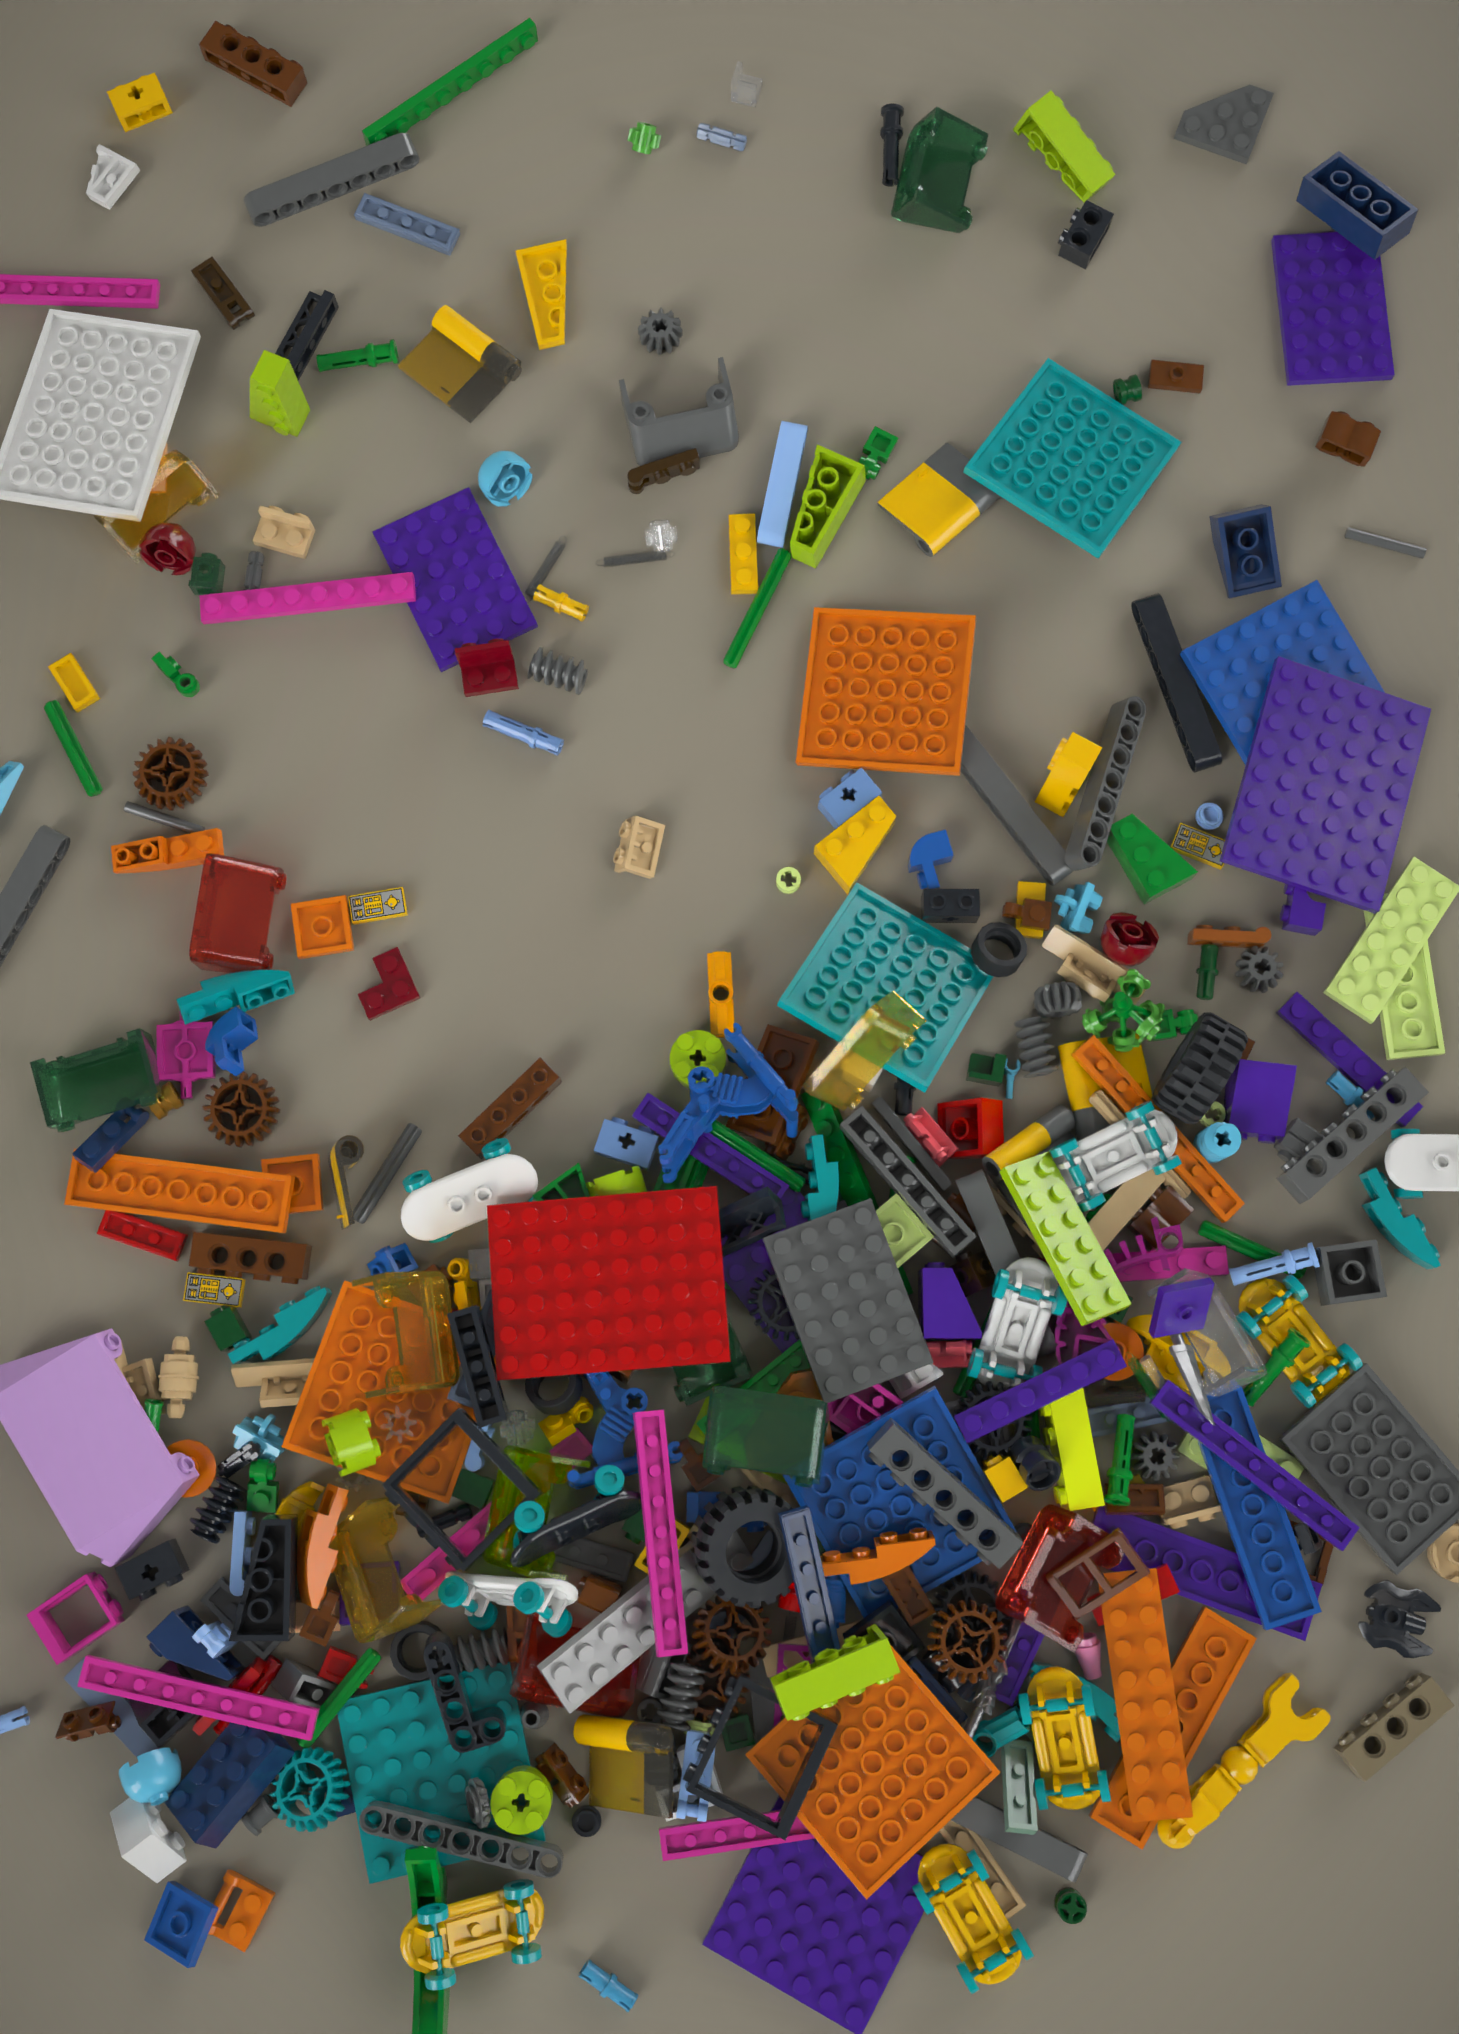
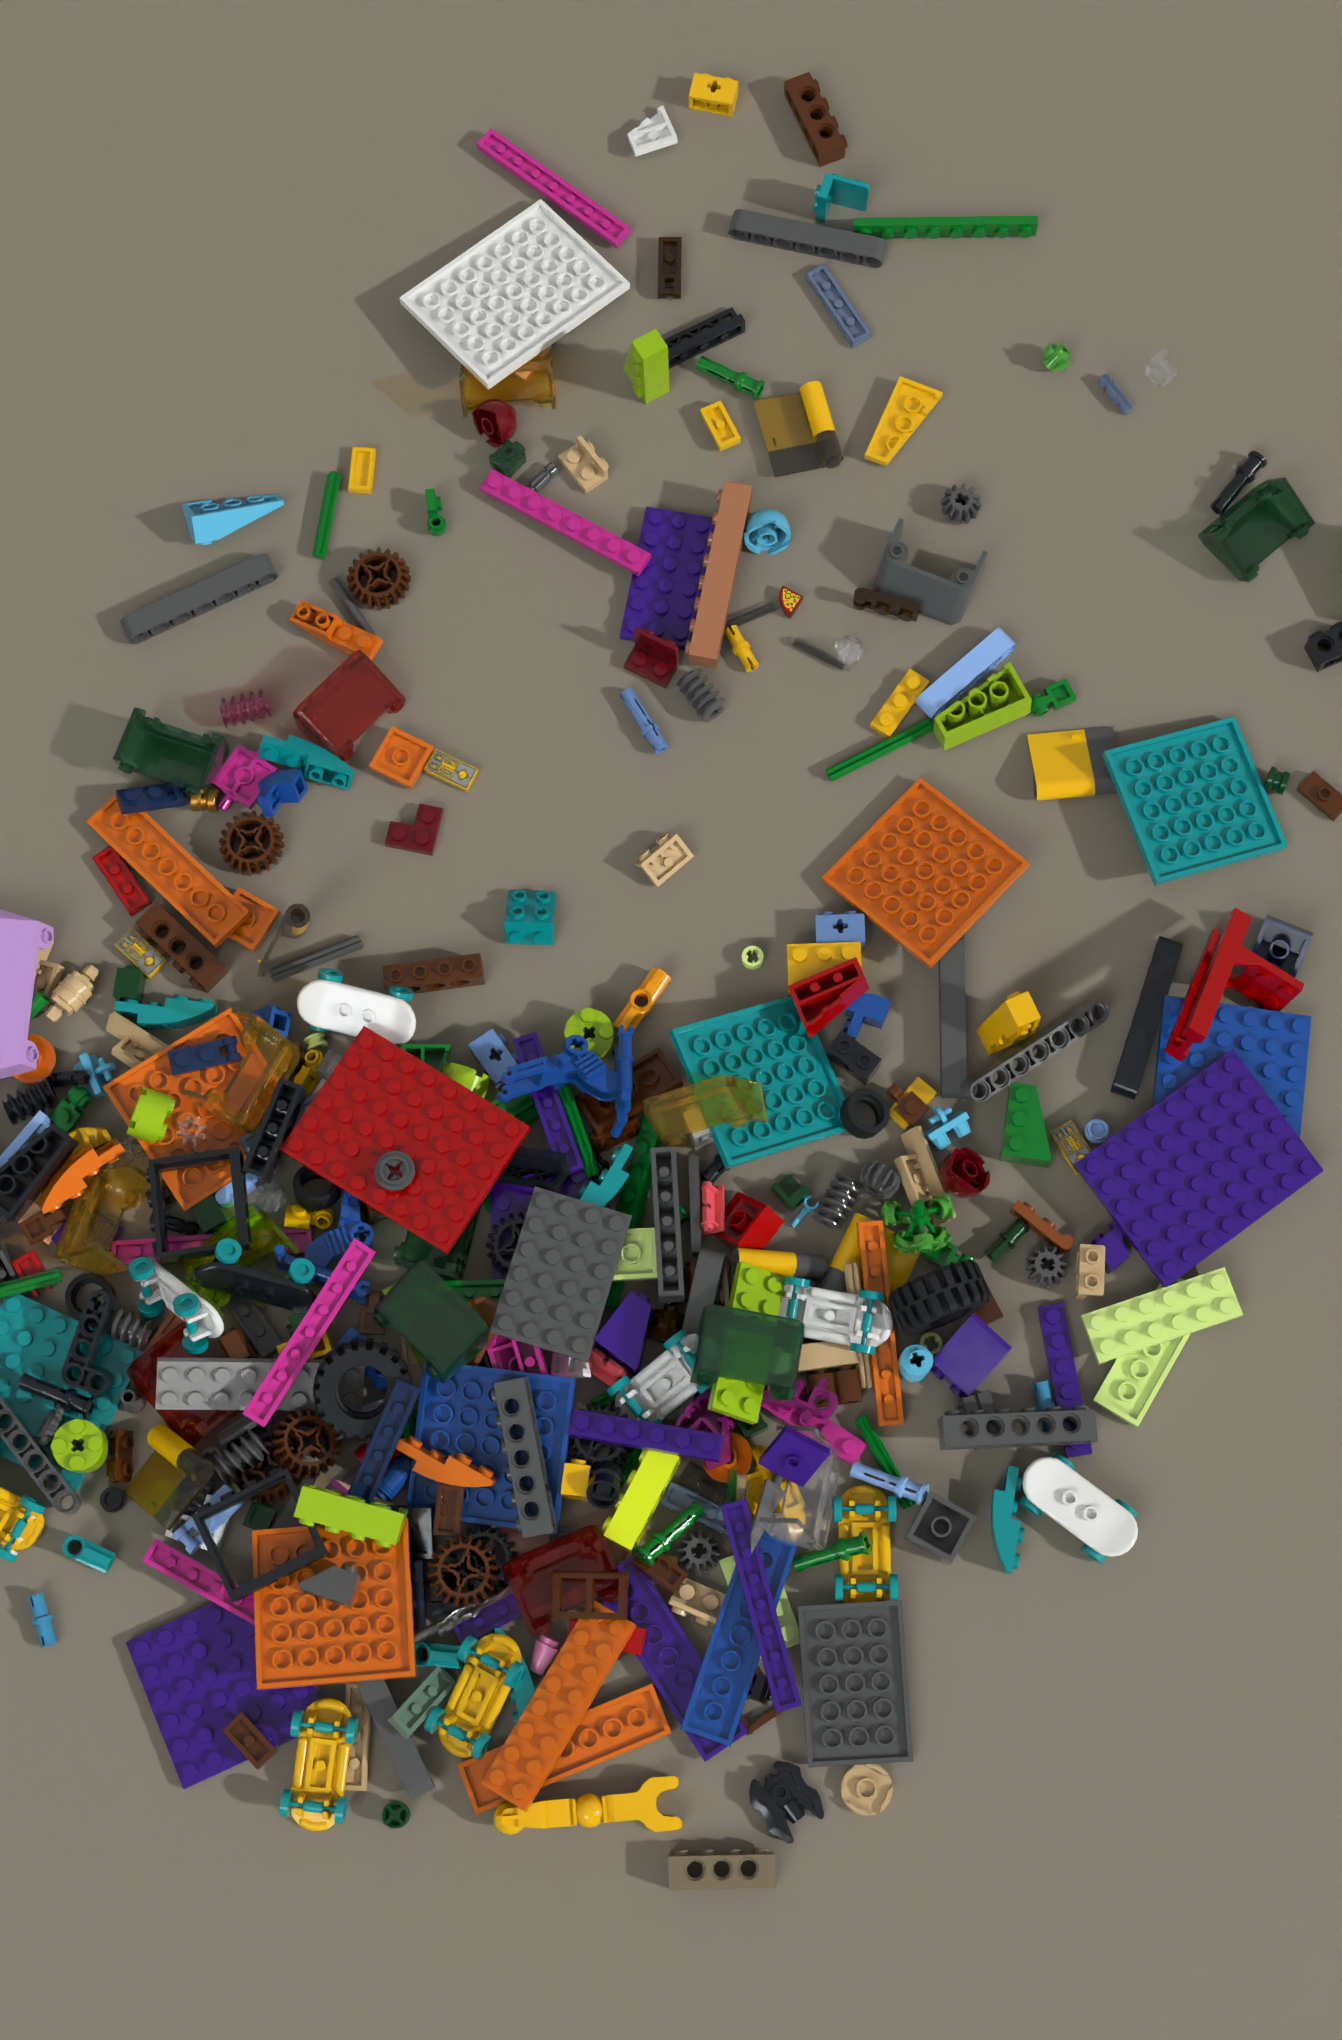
camera: 40 degrees right, 5 degrees down
none -> black pin [18,1373,97,1419]
none -> teal piece [62,1535,116,1574]
none -> dark blue plate [167,1036,242,1077]
none -> clear pink piece [220,689,272,729]
none -> reddish brown plate [222,1712,278,1770]
none -> dark grey slope [298,1564,362,1608]
none -> yellowish green bush [303,1032,328,1051]
none -> dark grey gear [374,1151,416,1192]
none -> teal bracket [504,890,556,945]
none -> nougat brick [685,481,752,668]
none -> clear green windscreen [690,1305,805,1401]
none -> yellow plate [700,400,741,452]
none -> tile [779,586,803,619]
none -> red wedge [788,957,869,1038]
none -> teal bracket [813,173,870,223]
none -> tan bracket [1075,1244,1105,1300]
none -> red piece [1164,907,1304,1062]

